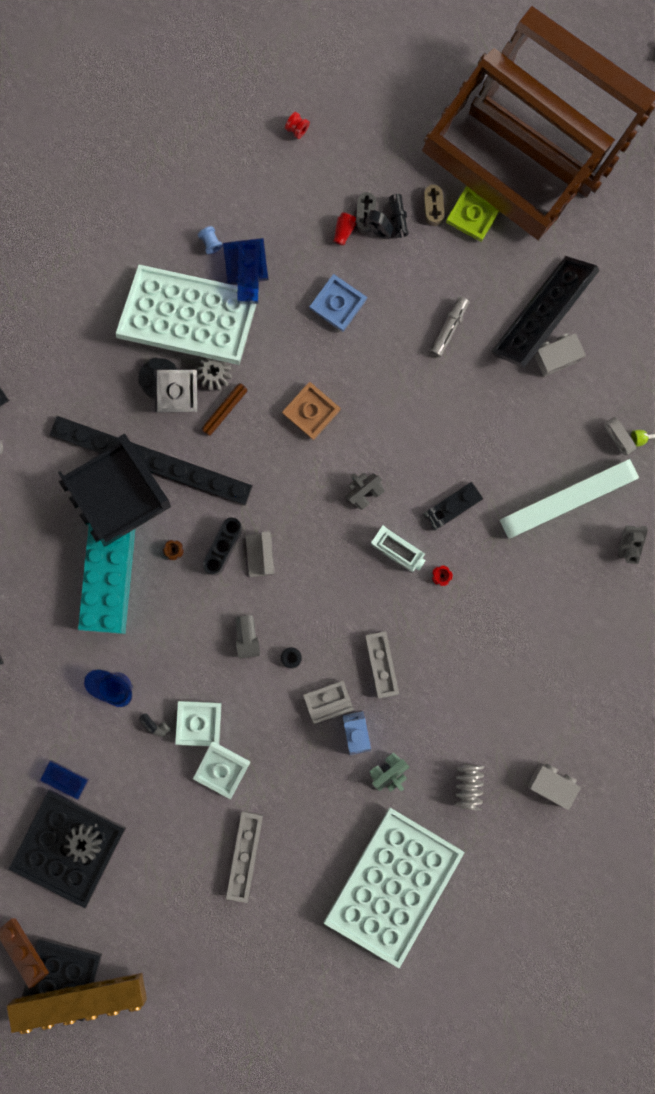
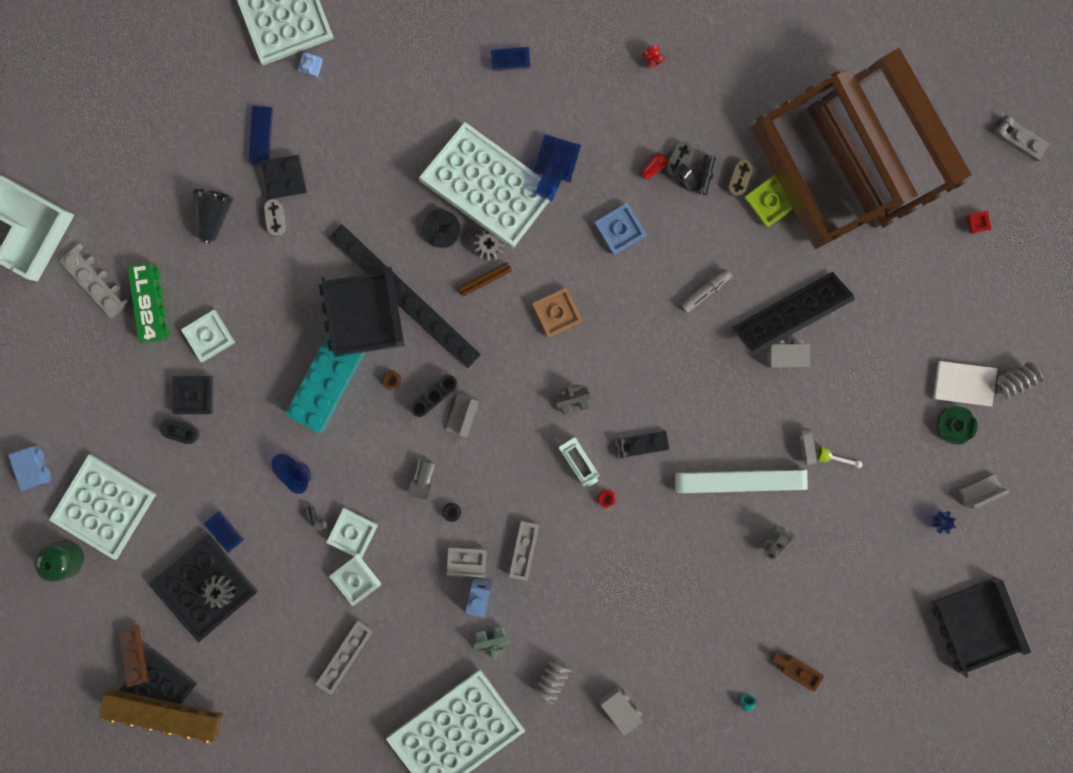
camera: 15 degrees right, 5 degrees up
plate [154,370,197,413] -> none
medium blue bush [198,226,223,254] -> none
none -> clear blue plate [491,47,531,71]

